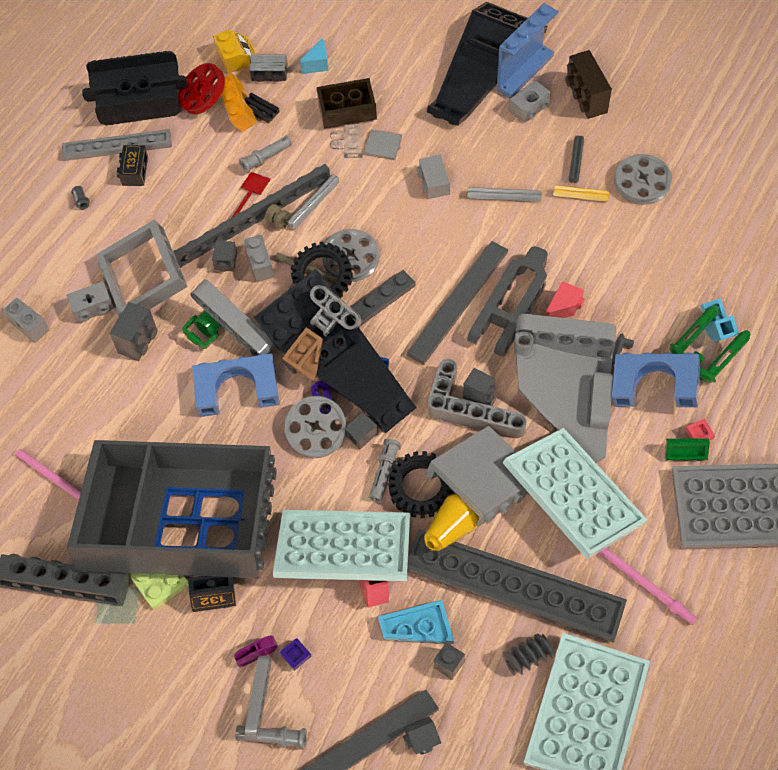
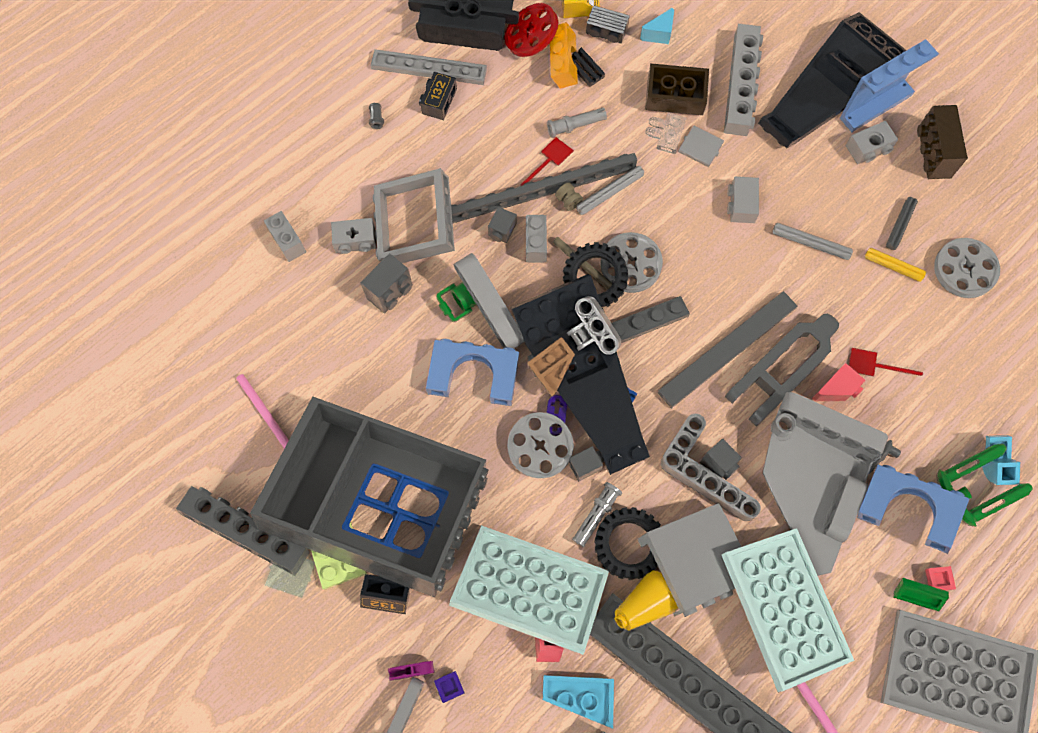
camera: 15 degrees right, 10 degrees up
none -> light grey brick [724,23,763,136]
none -> red piece [849,348,923,377]

